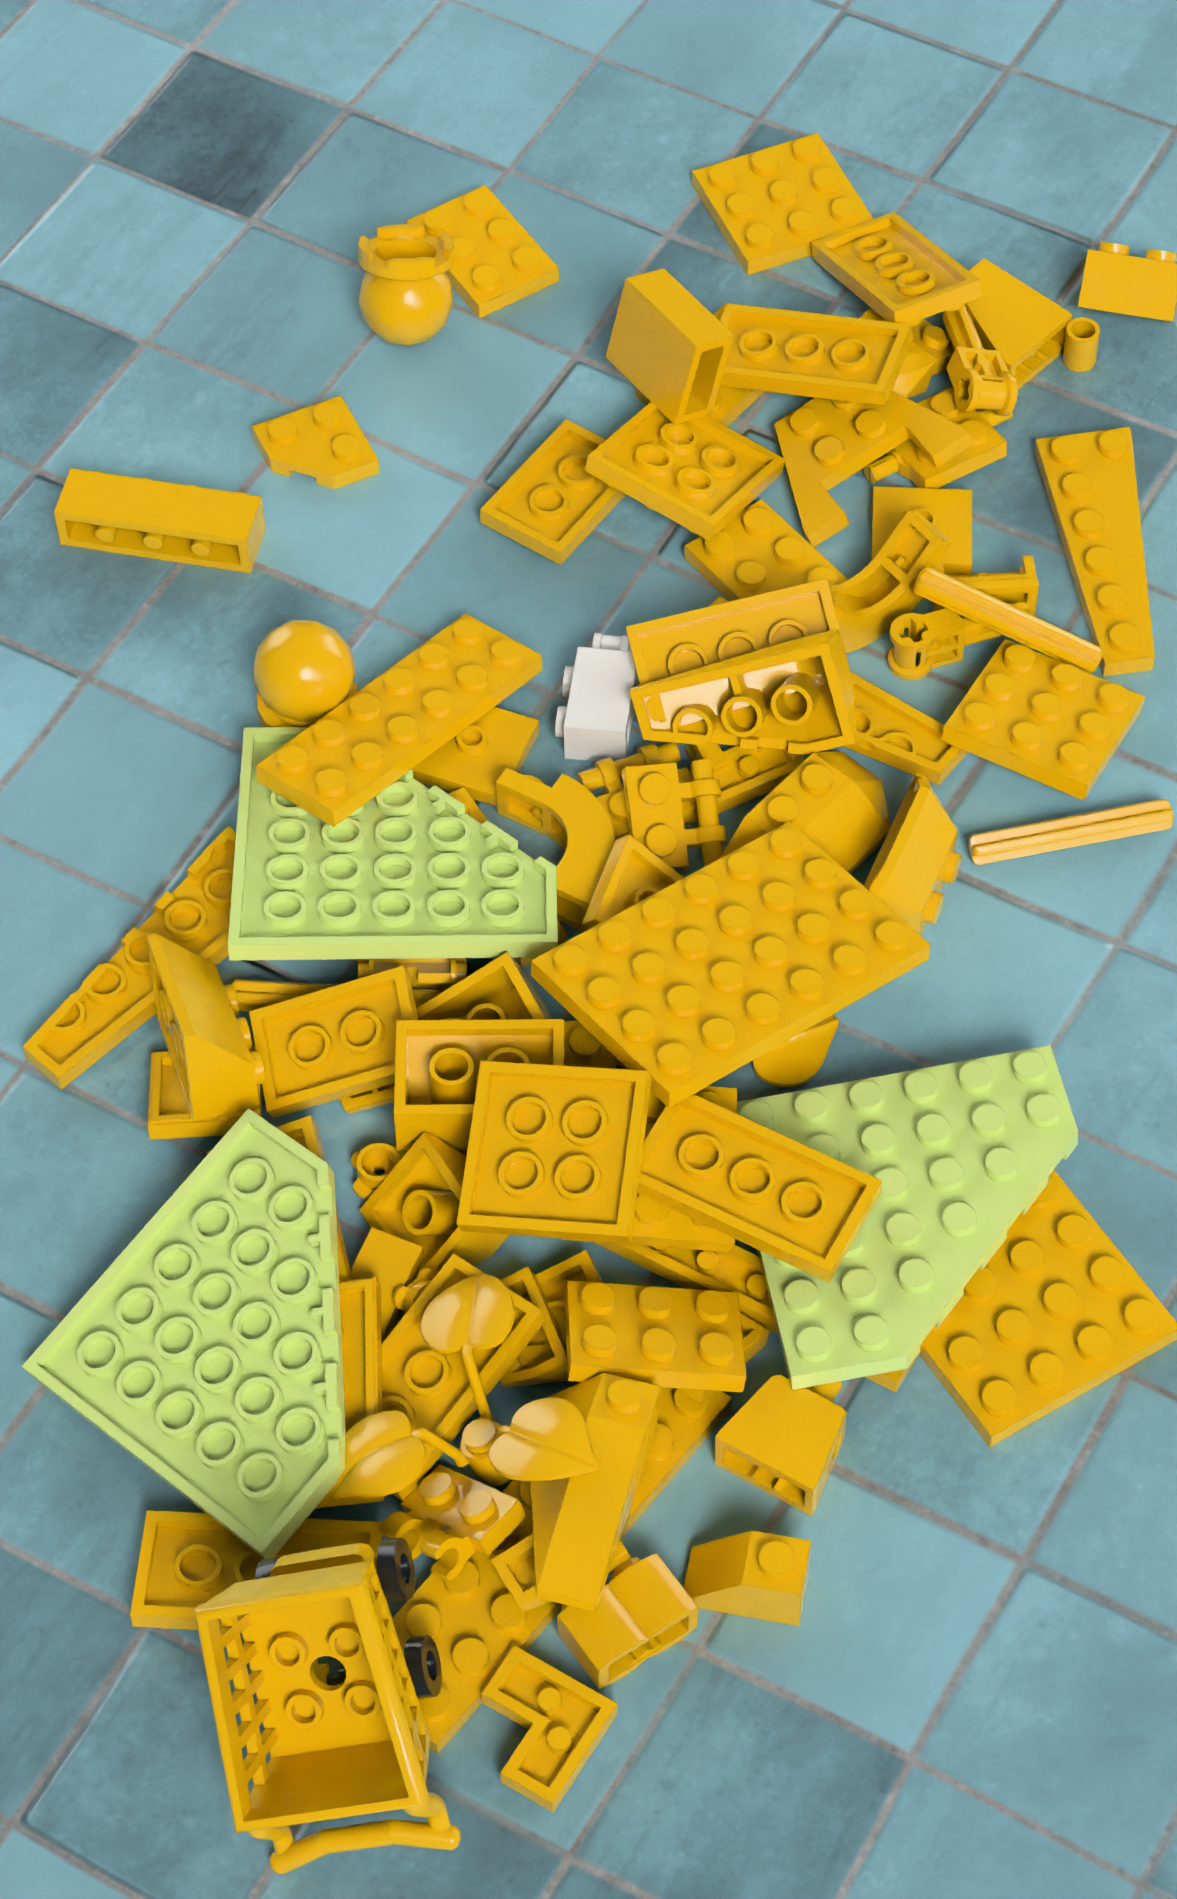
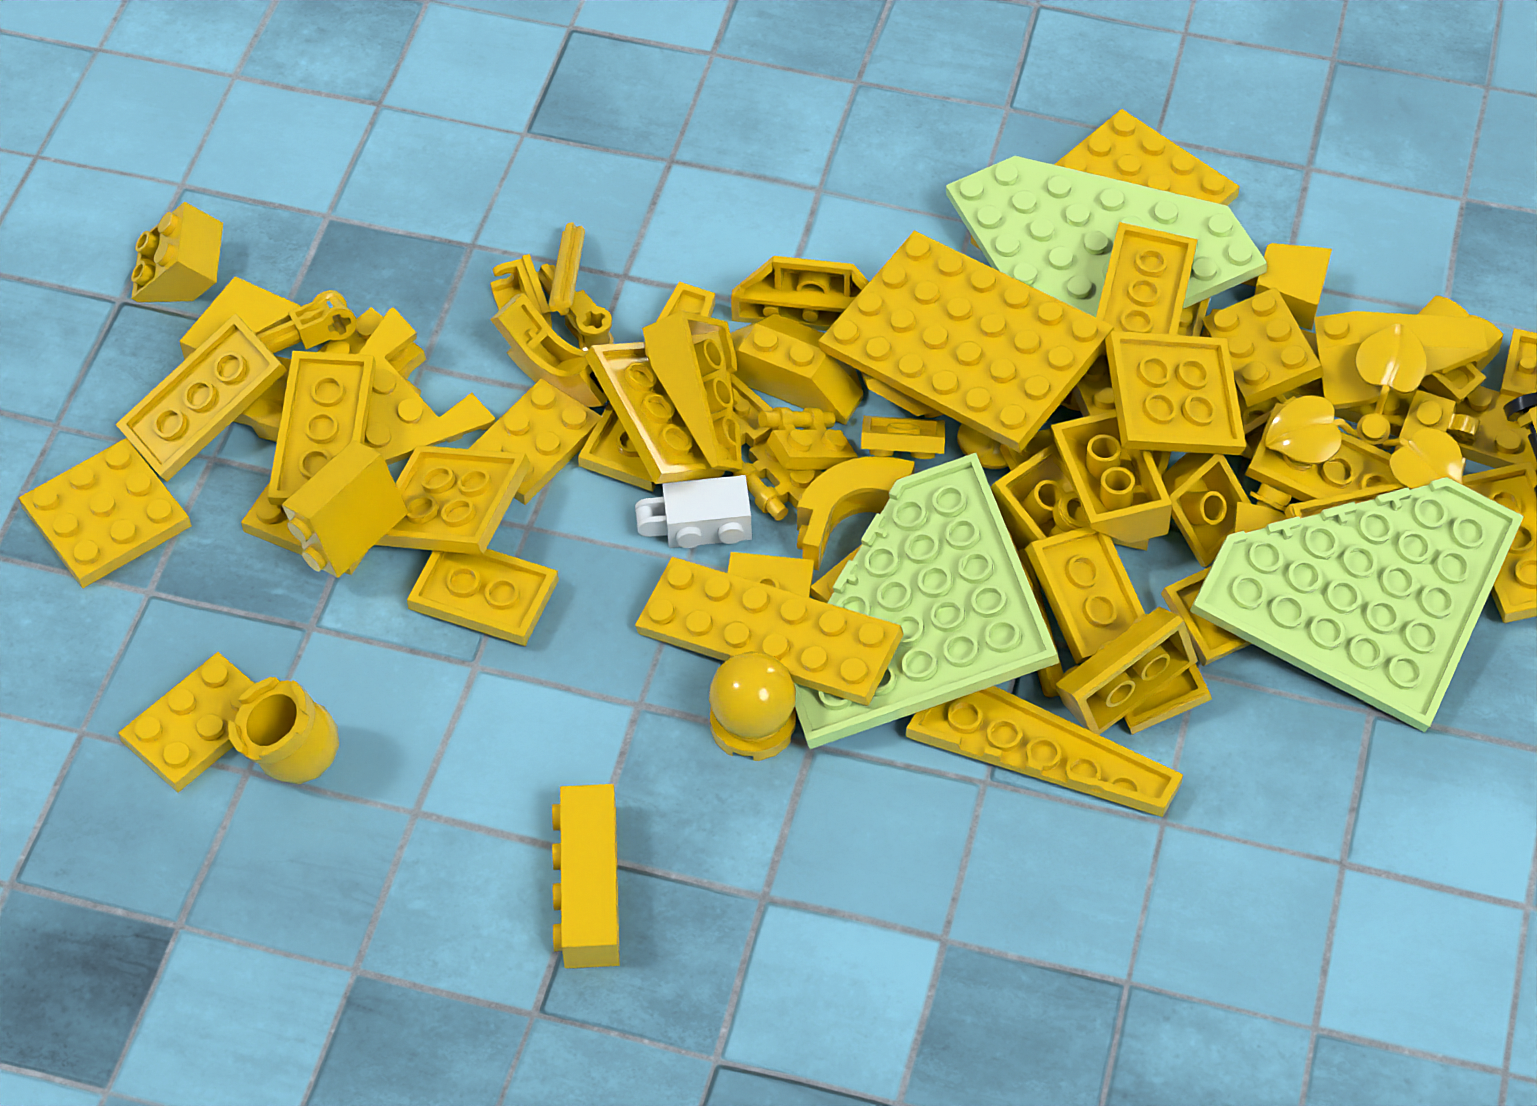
camera: 105 degrees left, 0 degrees up
yellow plate [251,395,380,489] -> none
yellow plate [351,1143,406,1199] -> none
yellow slope [684,1530,811,1626] -> none
yellow plate [871,486,972,575] -> none
yellow plate [941,639,1145,801] -> none
yellow axle [968,798,1173,865] -> none
yellow wing [1034,427,1155,677] -> none
yellow hinge [1063,317,1100,372] -> none

